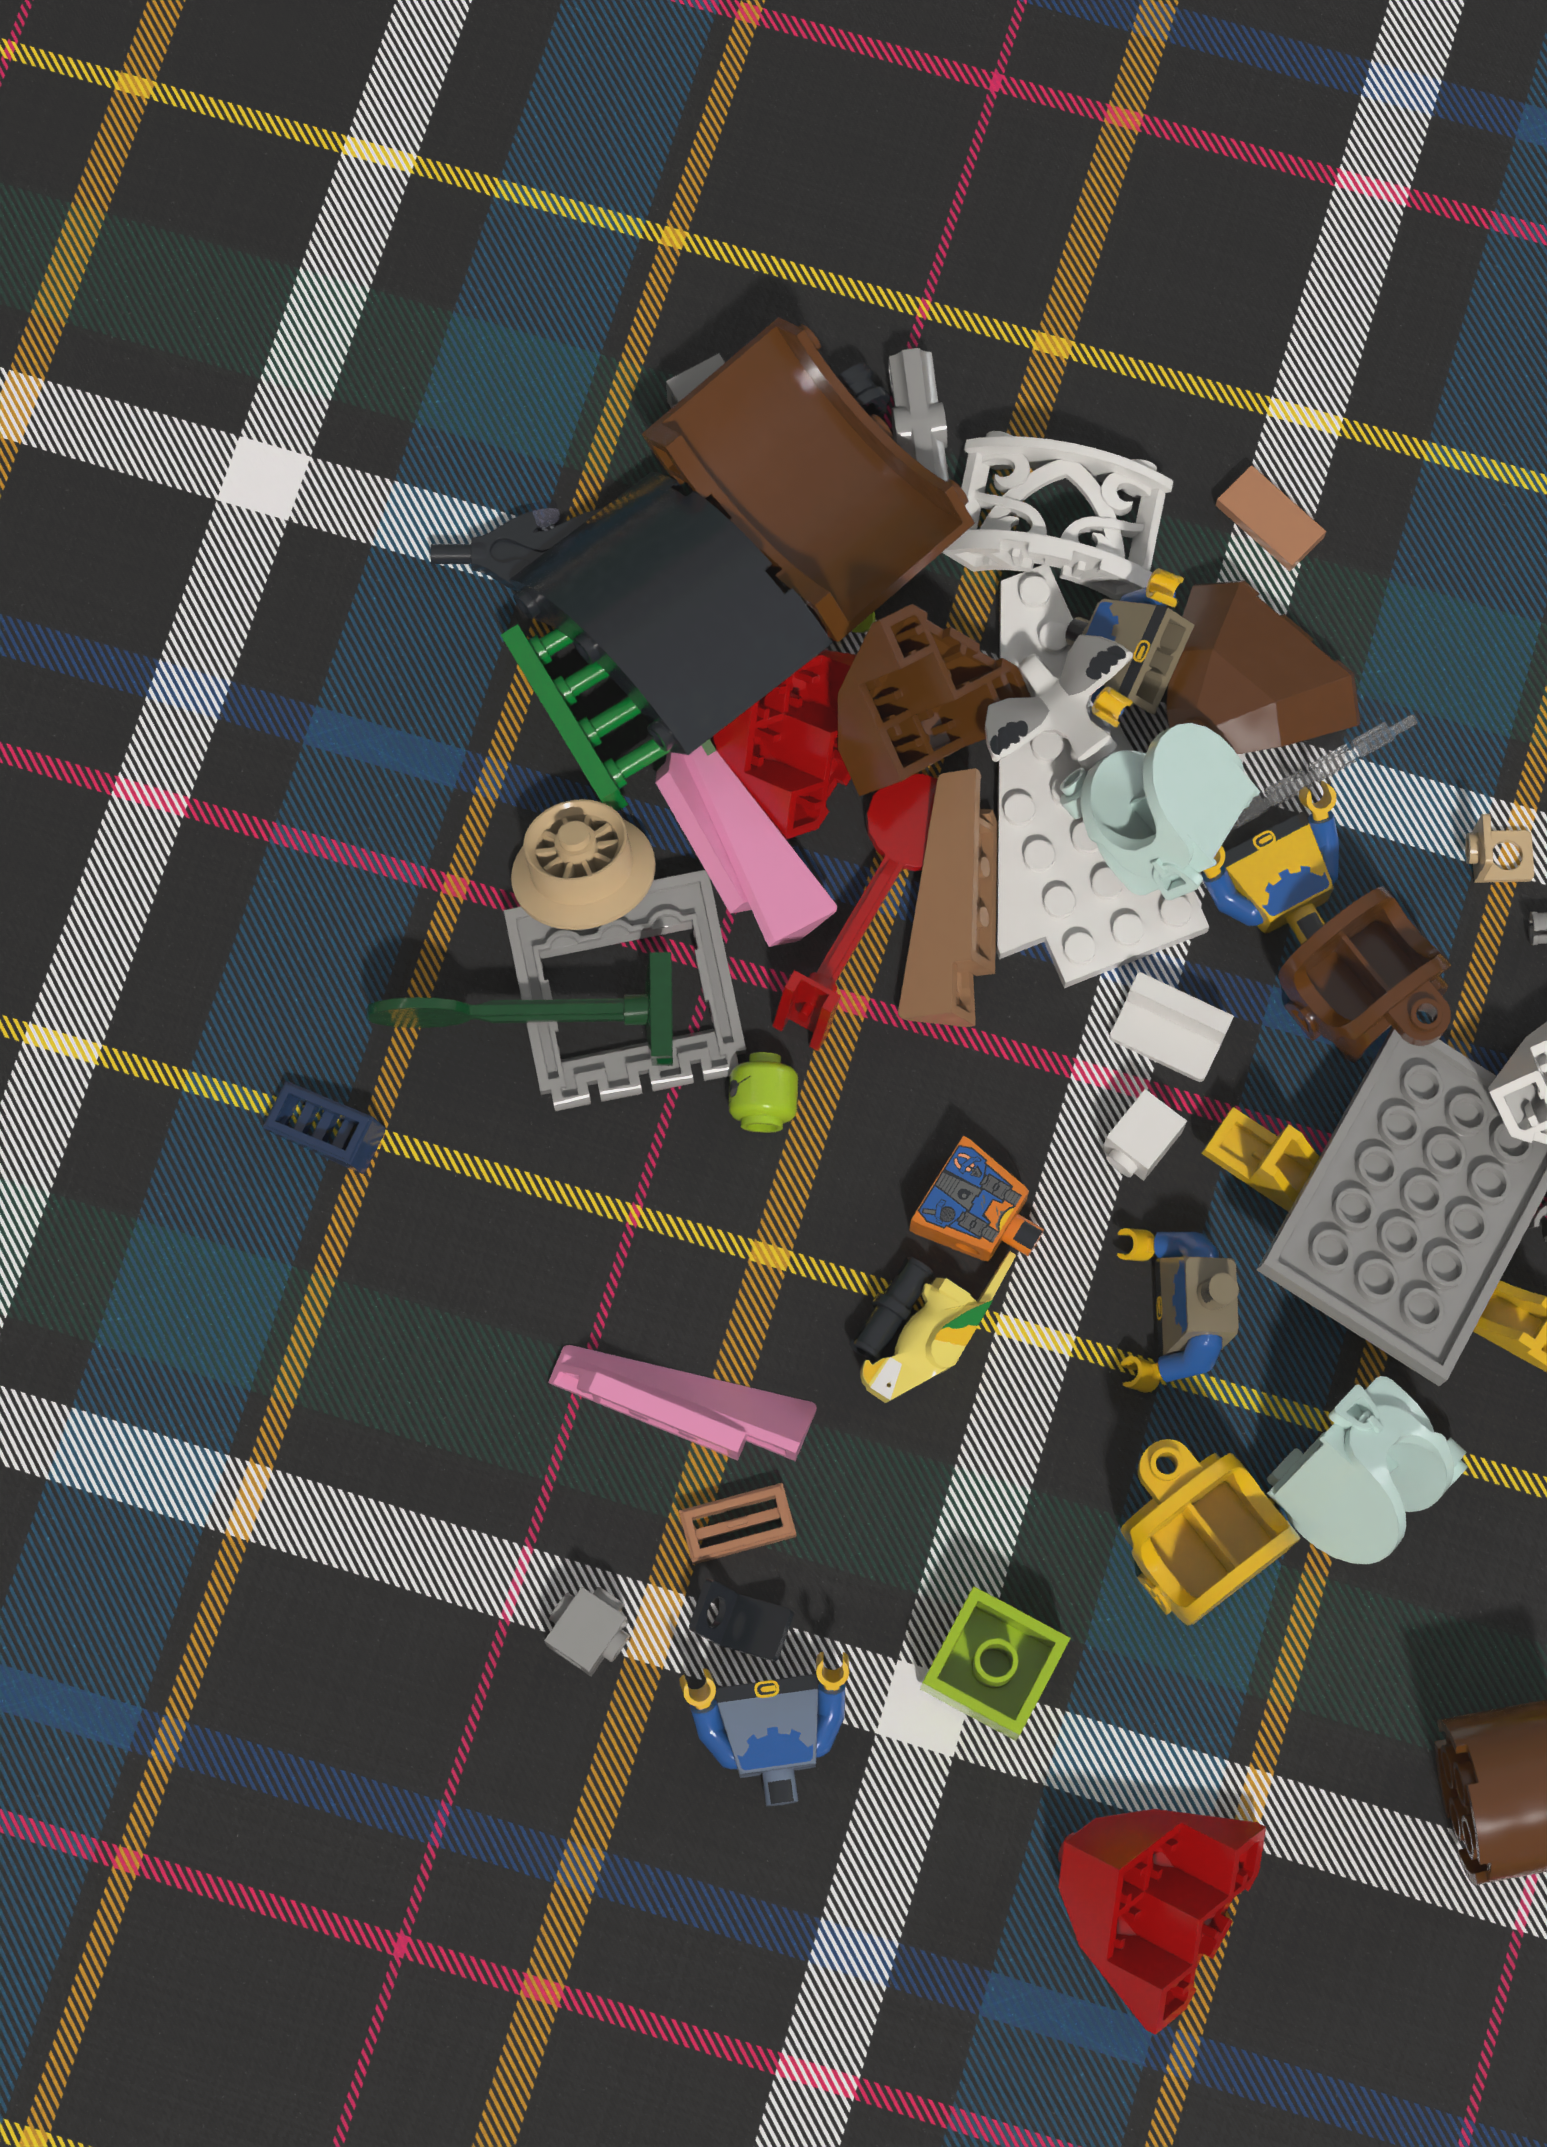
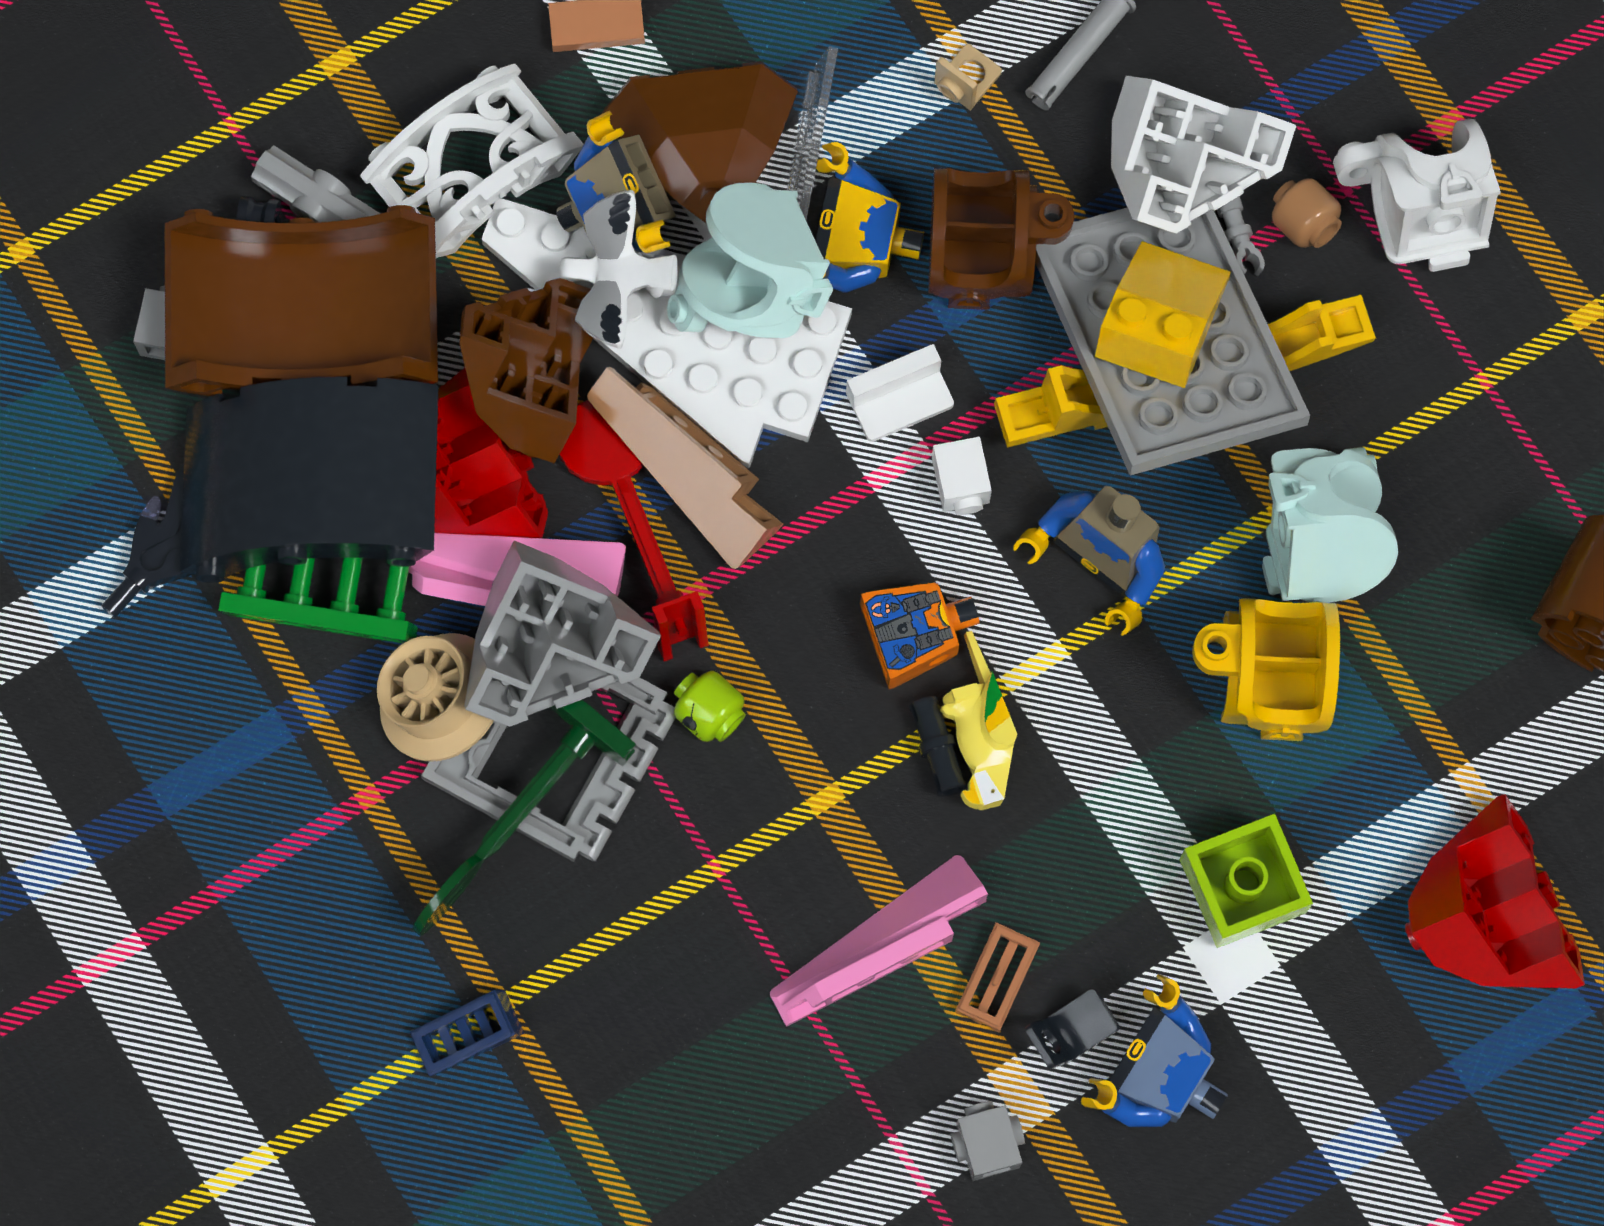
camera: 50 degrees left, 0 degrees up
none -> light grey brick [464,541,661,727]
none -> yellow slope [1095,241,1231,388]

